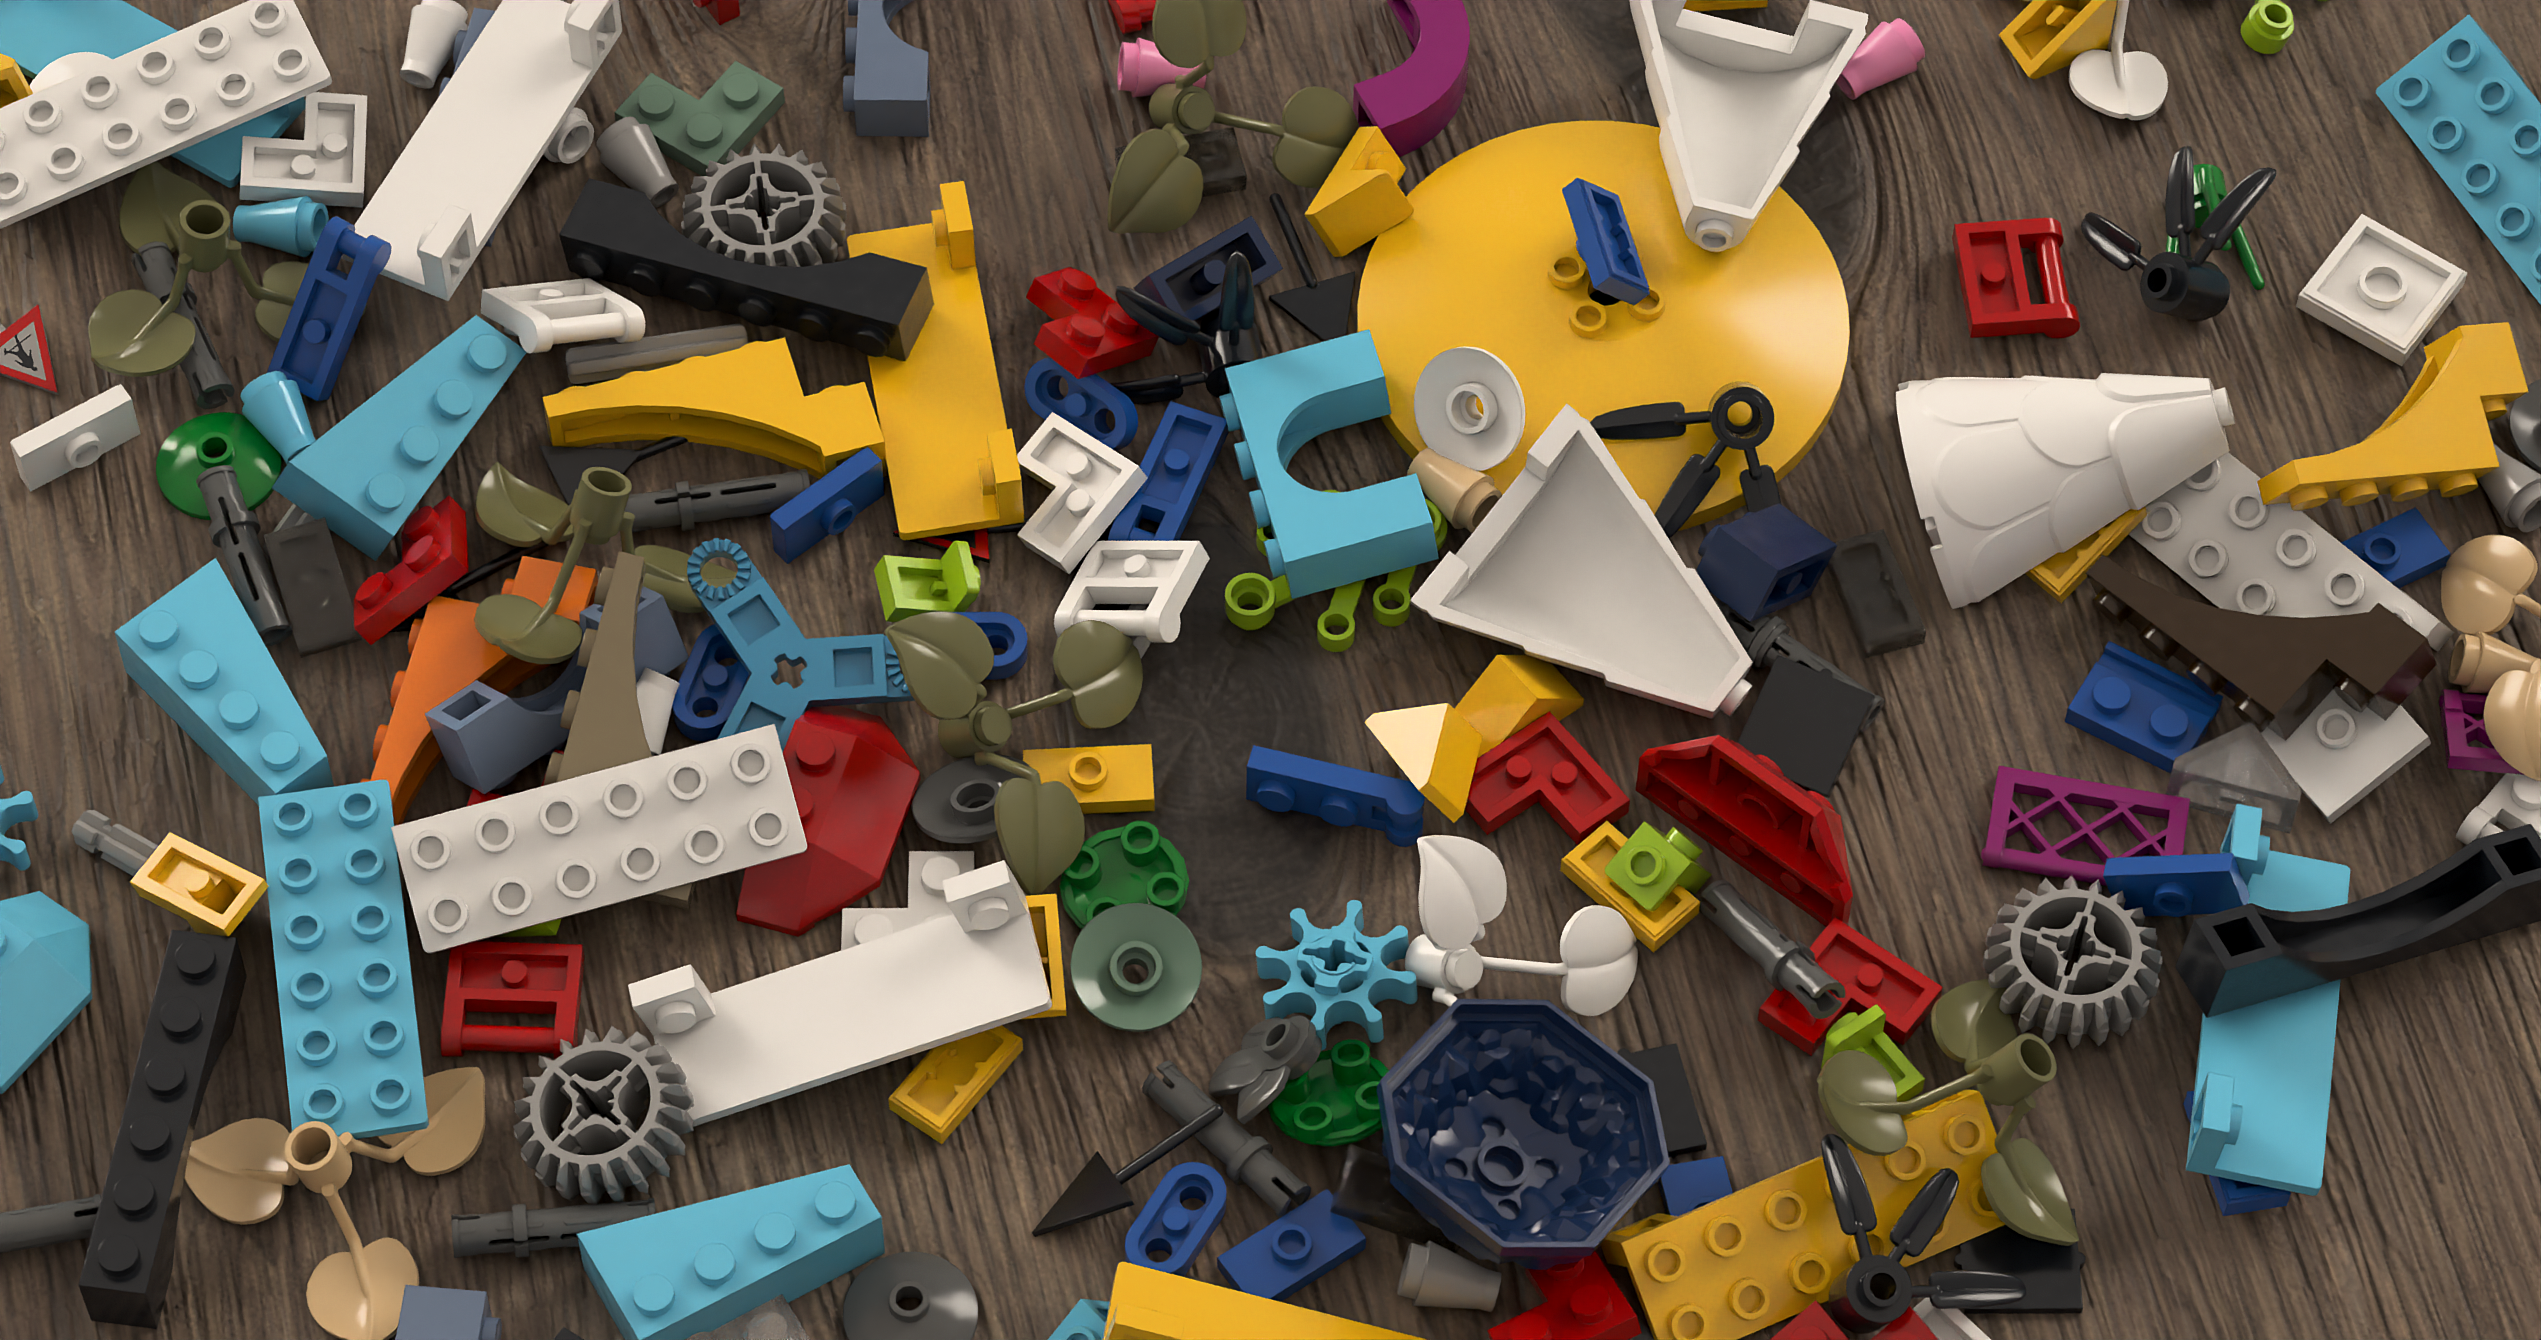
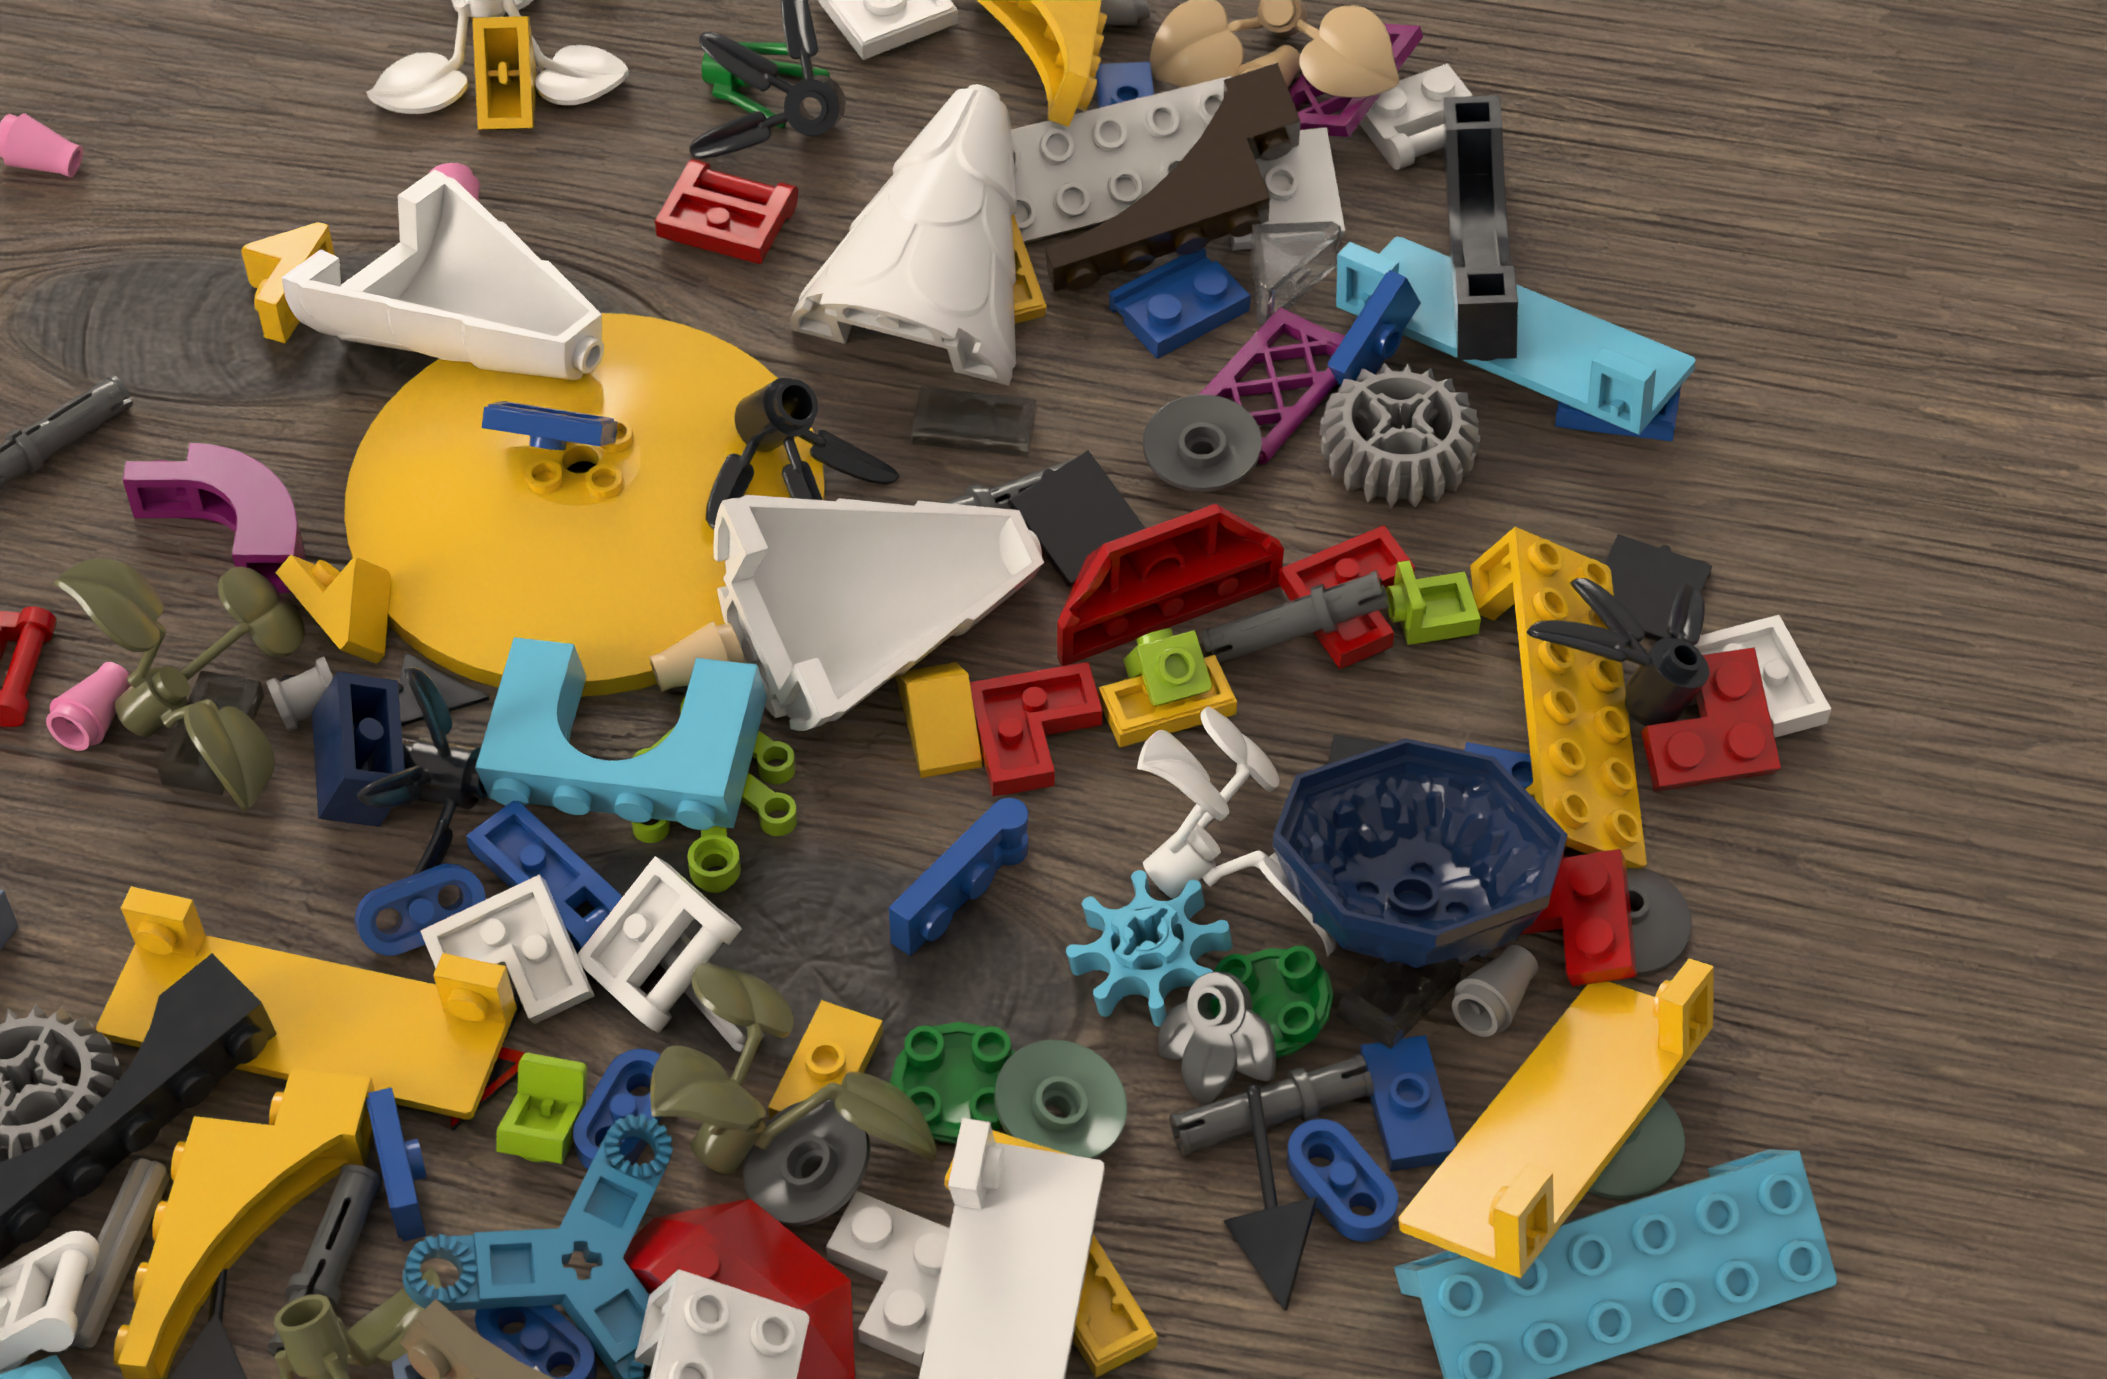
camera: 65 degrees left, 5 degrees down
red plate [1026,267,1159,379] -> none
yellow slope [1365,703,1483,823] -> none
white dish [1414,346,1525,471] -> none
dark blue brick [1696,503,1838,622] -> none
olive plant [1817,979,2079,1246] -> none
none -> light grey bush [266,656,334,732]
none -> dark grey dish [1143,394,1262,492]

